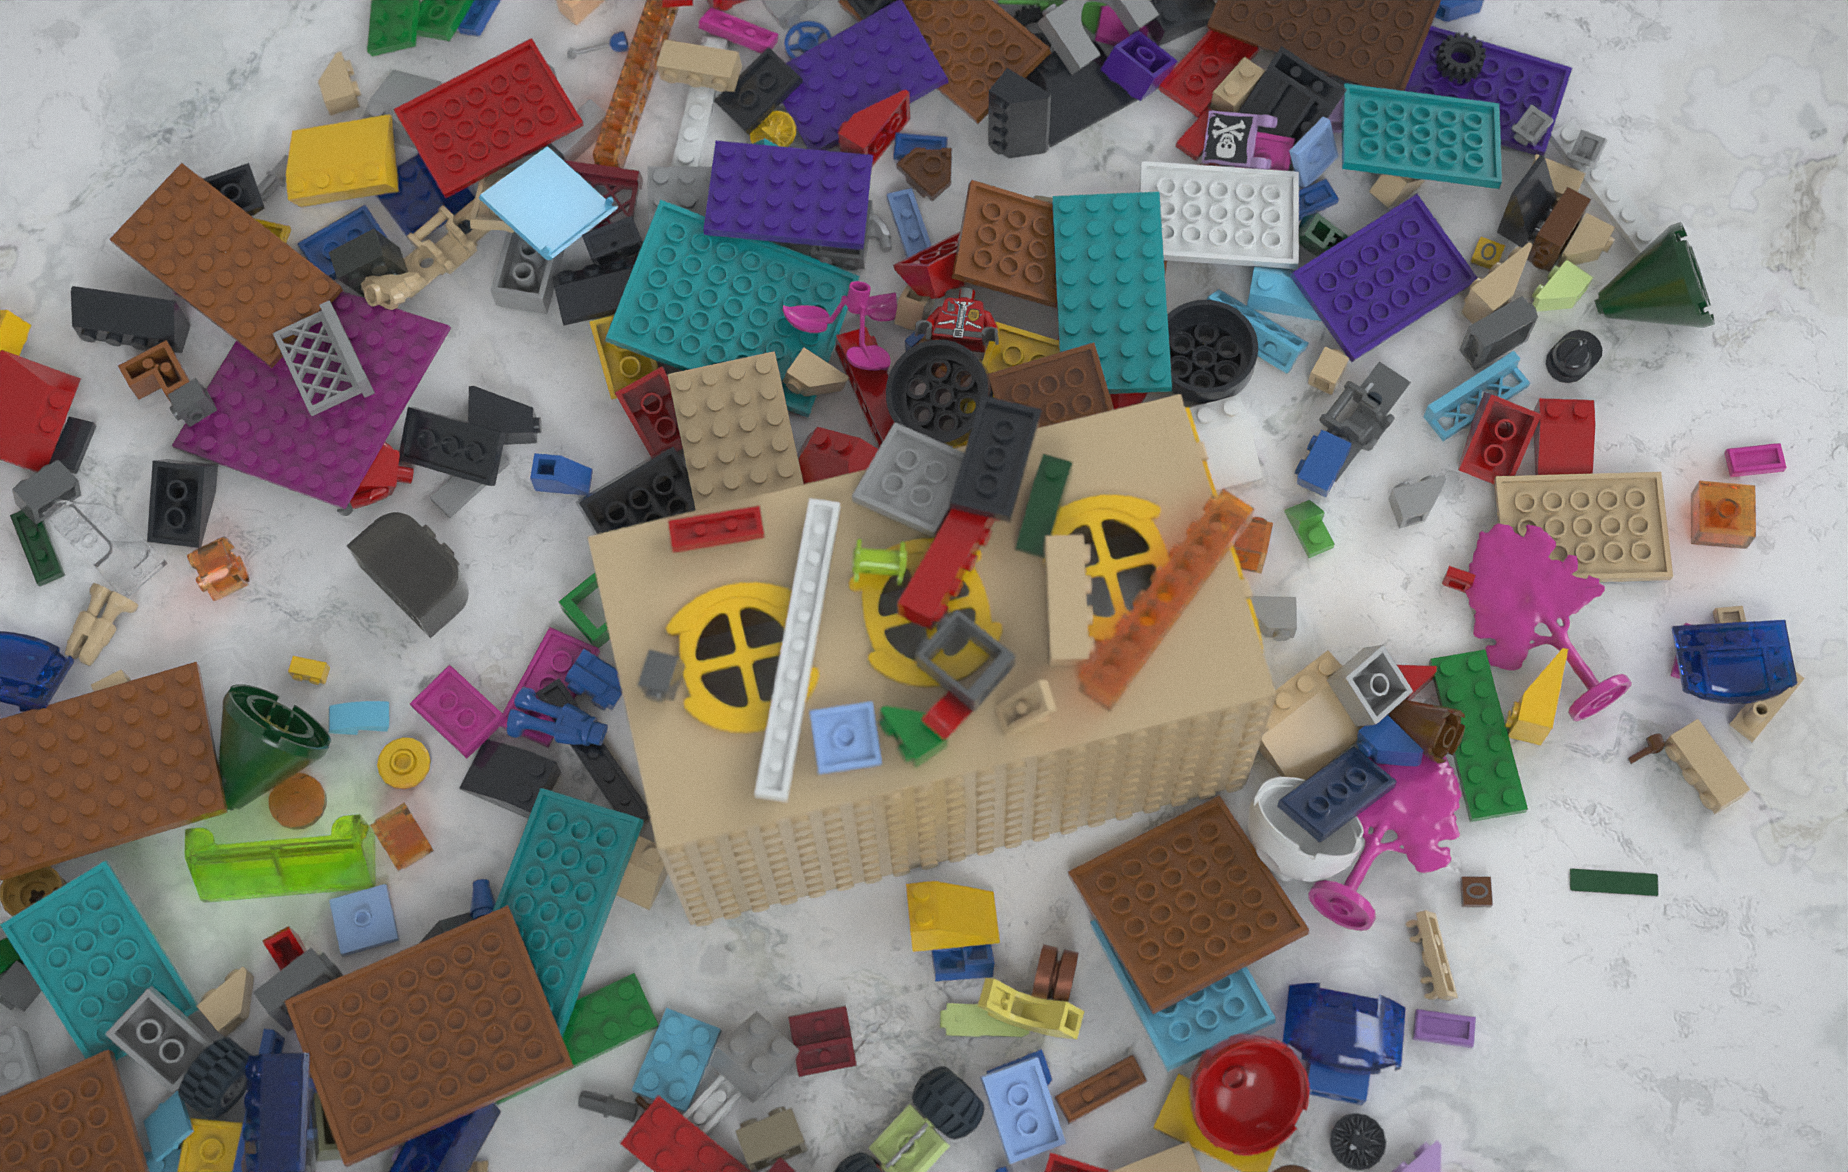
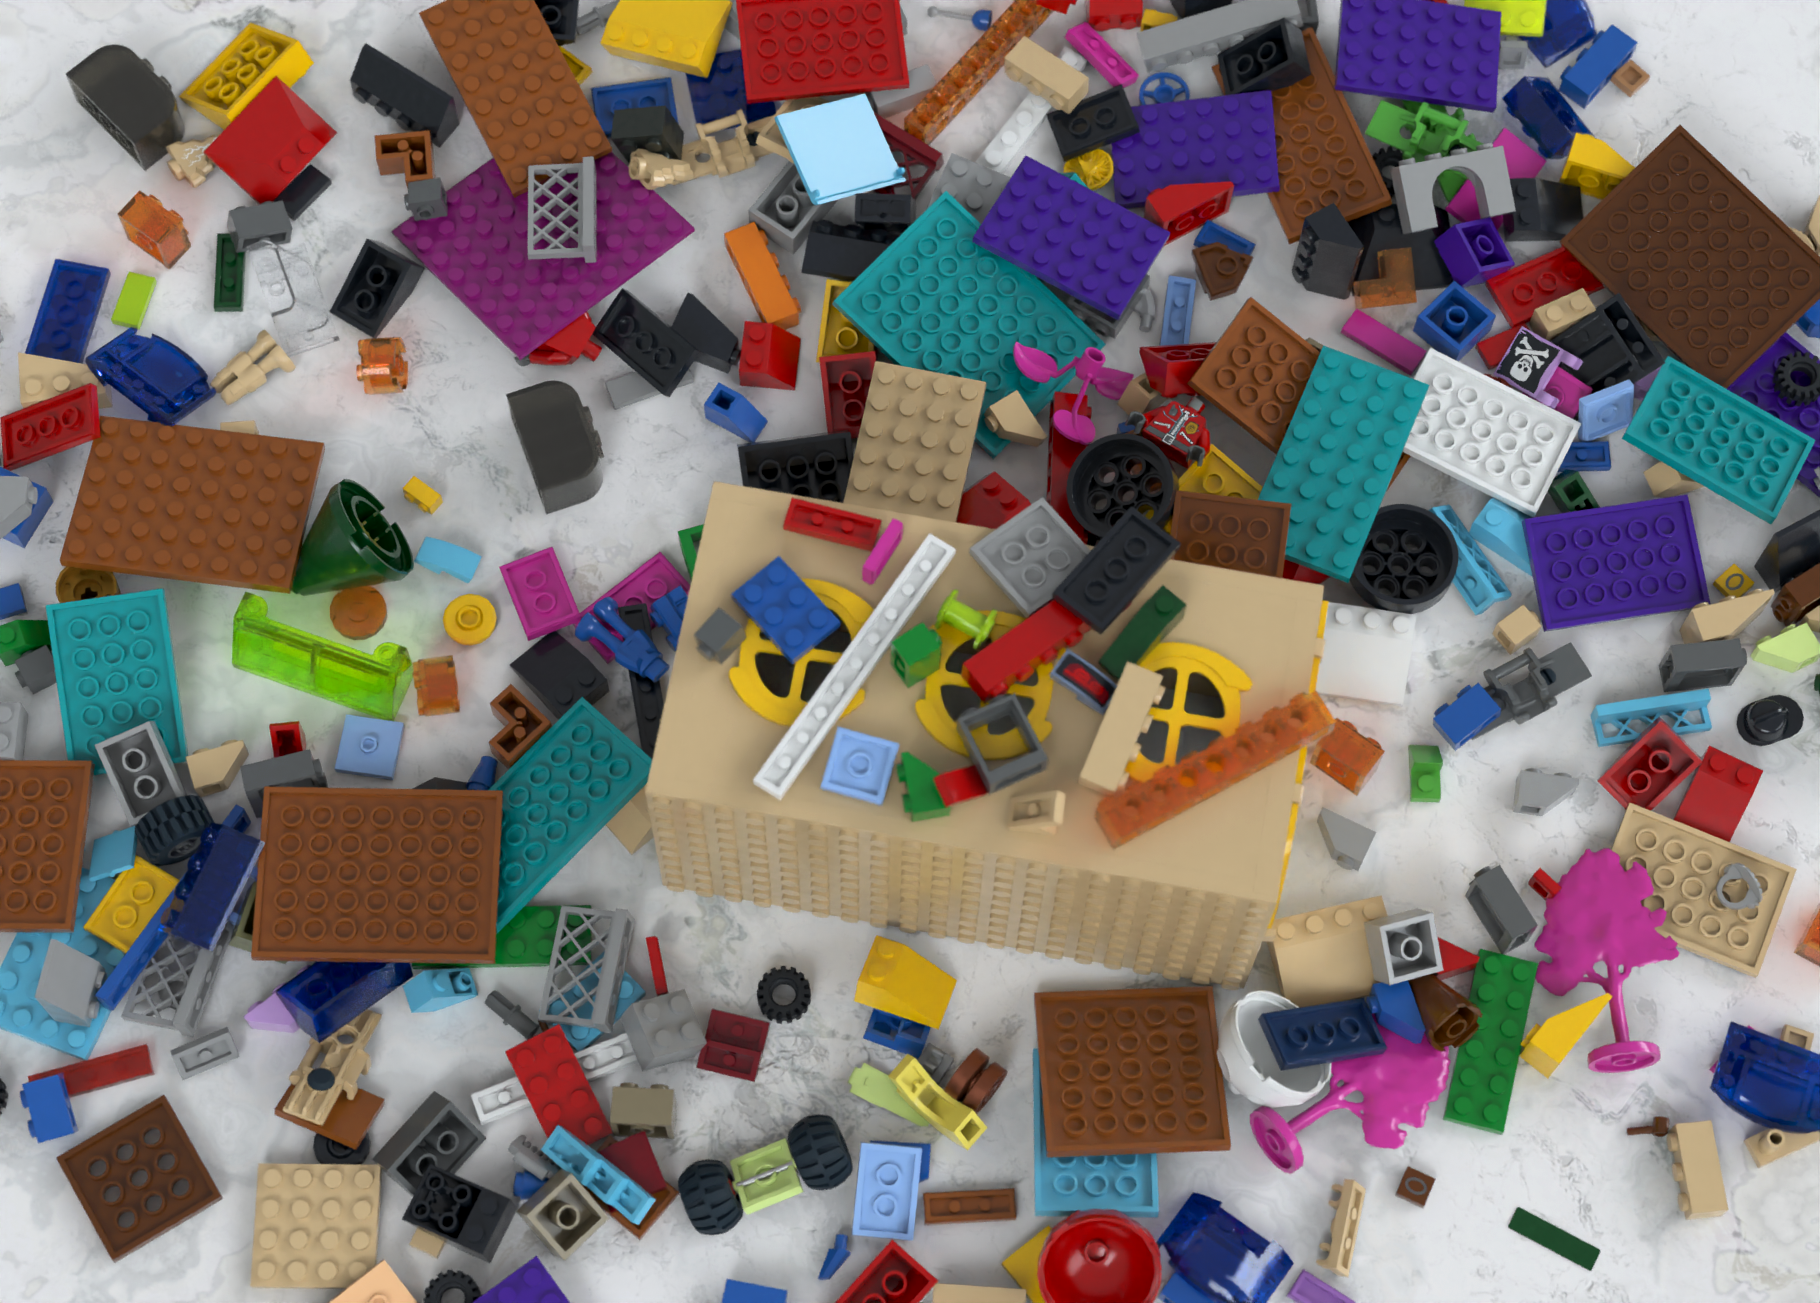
camera: 20 degrees right, 0 degrees up
none -> medium azure slope [403,968,478,1013]
none -> dark orange brick [488,684,552,770]
none -> light grey fence [538,906,634,1033]
none -> red tile [646,936,668,996]
none -> orange brick [724,222,802,330]
none -> blue plate [731,556,841,665]
none -> red slope [739,321,801,391]
none -> black tyre [757,966,811,1024]
none -> dark pink tile [862,518,903,585]
none -> green brick [891,622,942,689]
none -> light grey tile [917,1043,954,1085]
none -> slope [1050,649,1117,715]
none -> dark pink tile [1341,308,1427,376]
none -> clear orange brick [1353,247,1417,309]
none -> blue brick [1413,281,1496,362]
none -> dark grey window [1465,865,1538,954]
none -> light grey piece [1716,863,1763,910]

